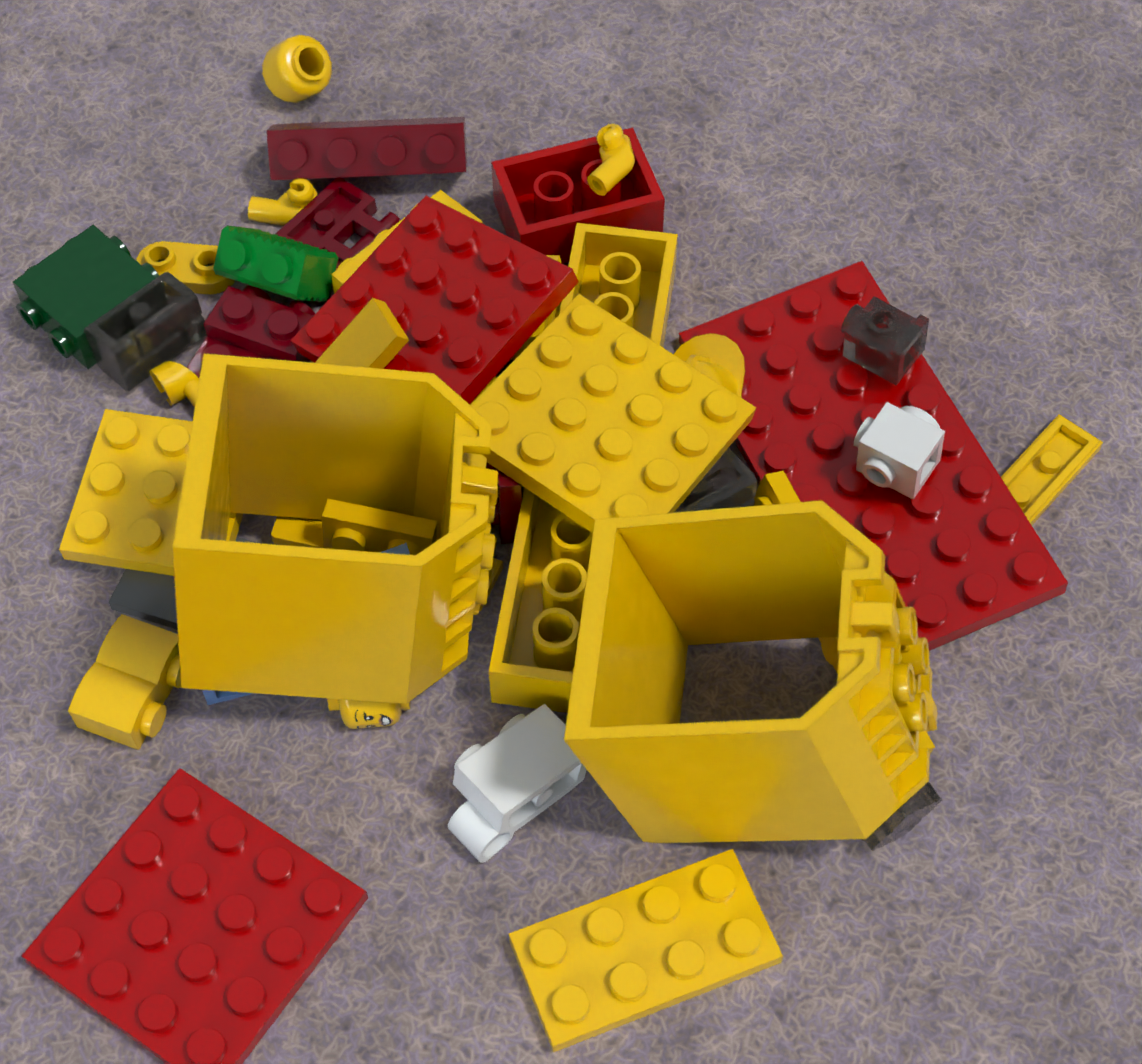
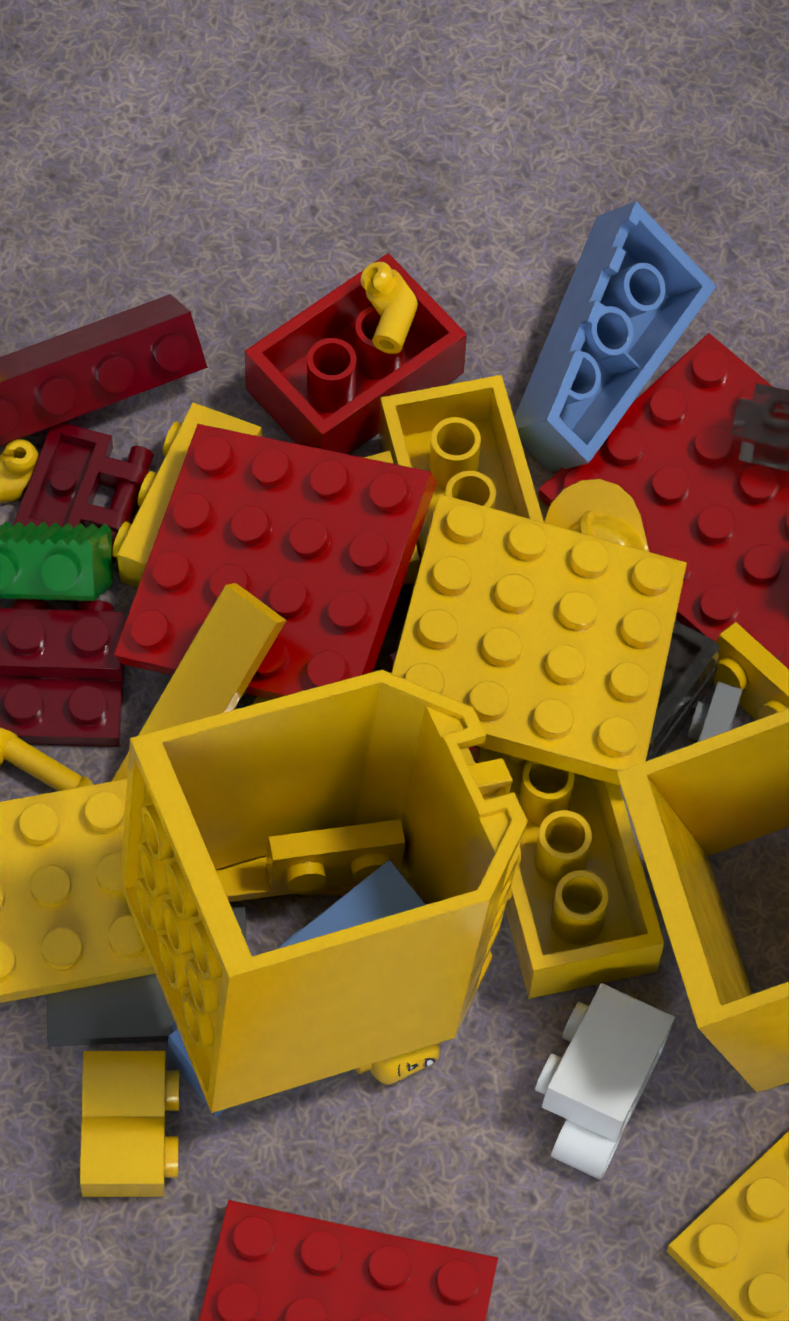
camera: 25 degrees left, 5 degrees up
none -> medium blue wedge [514,201,717,473]

